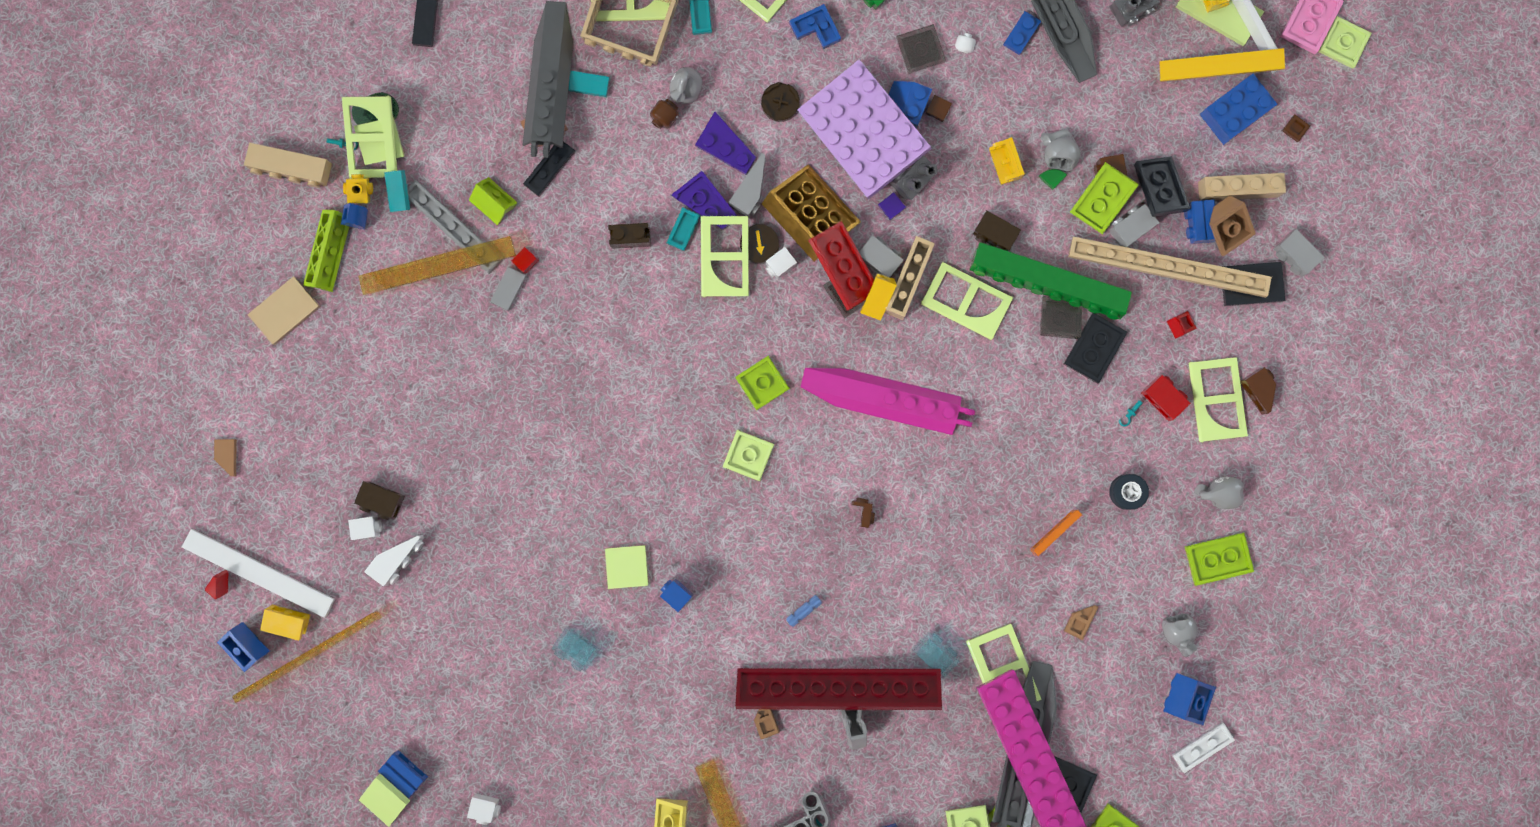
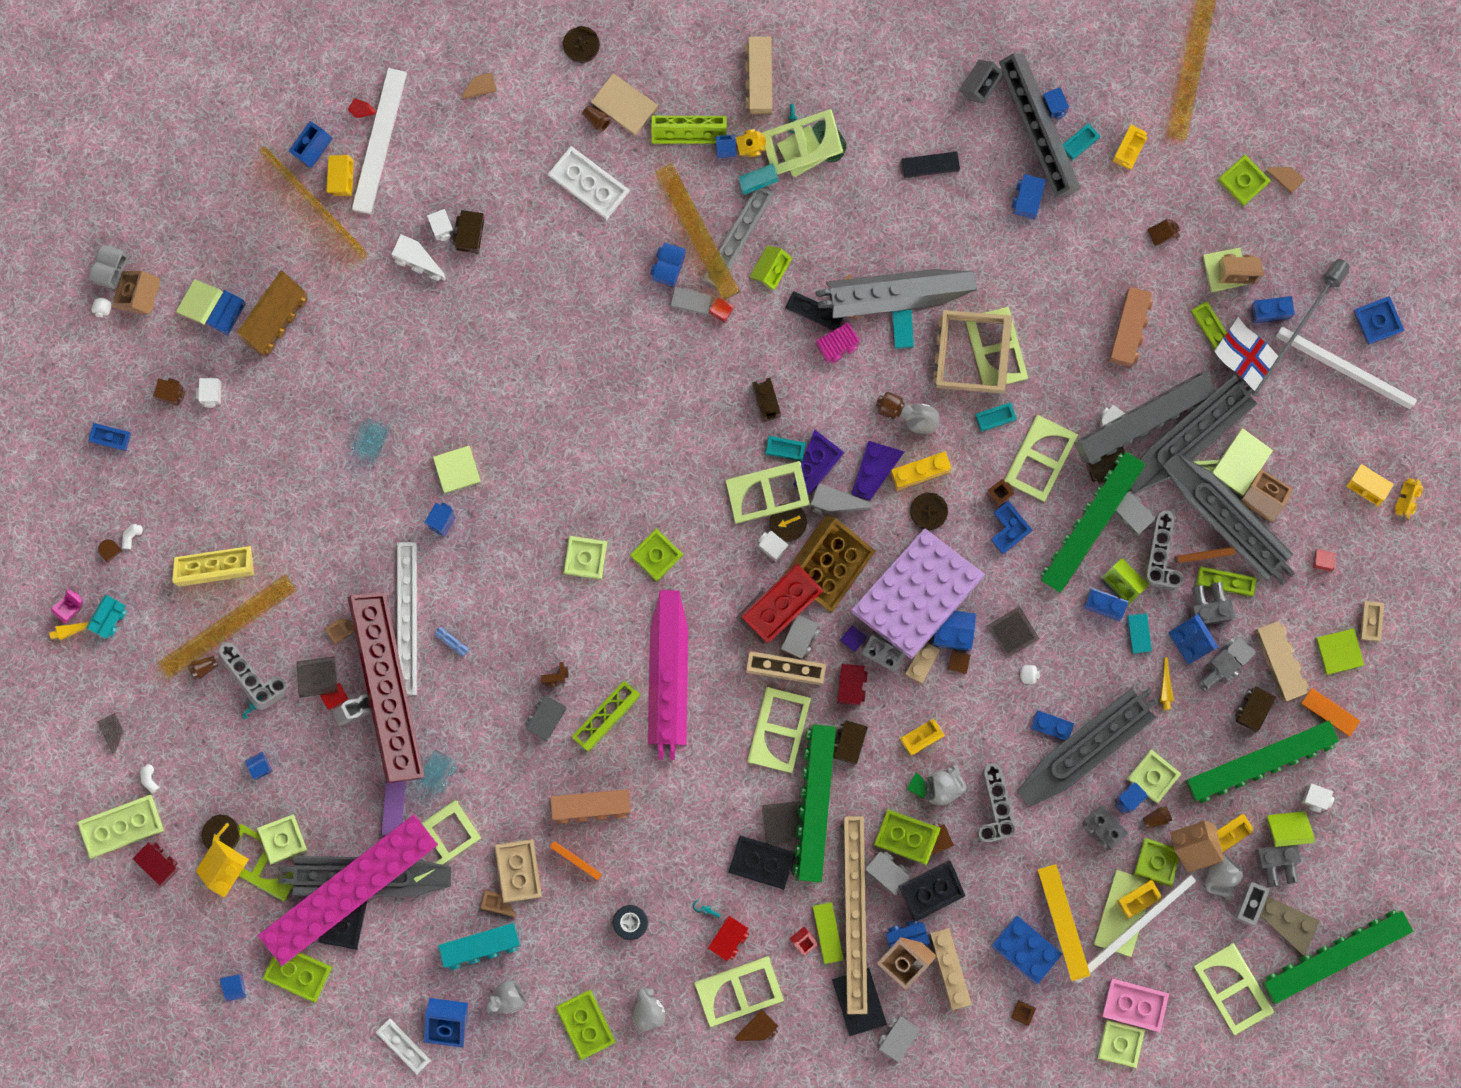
camera: 75 degrees right, 5 degrees down
yellow hinge [860,273,897,321] -> none
none -> pearl gold slope [237,270,308,357]
none -> clear smoke tile [296,656,338,698]
none -> red slope [319,683,349,710]
none -> medium lavender tile [382,781,406,835]
none -> white tile [397,542,417,695]
none -> teal brick [438,923,521,971]
none -> tan tile [494,839,542,903]
none -> dark grey brick [525,695,567,741]
none -> white tile [548,146,630,220]
none -> nougat brick [551,789,631,824]
none -> dark brown tile [563,26,600,63]
none -> lime fence [571,680,641,753]
none -> reddish brown cone [582,106,610,132]
none -> blue brick [650,242,686,287]
none -> lime tile [813,902,844,964]
none -> dark pink brick [815,322,860,363]
none -> dark red brick [837,663,868,706]
none -> yellow brick [890,451,952,491]
none -> tan plate [905,643,940,684]
none -> light grey beam [977,763,1015,843]
none -> reddish brown brick [986,479,1015,509]

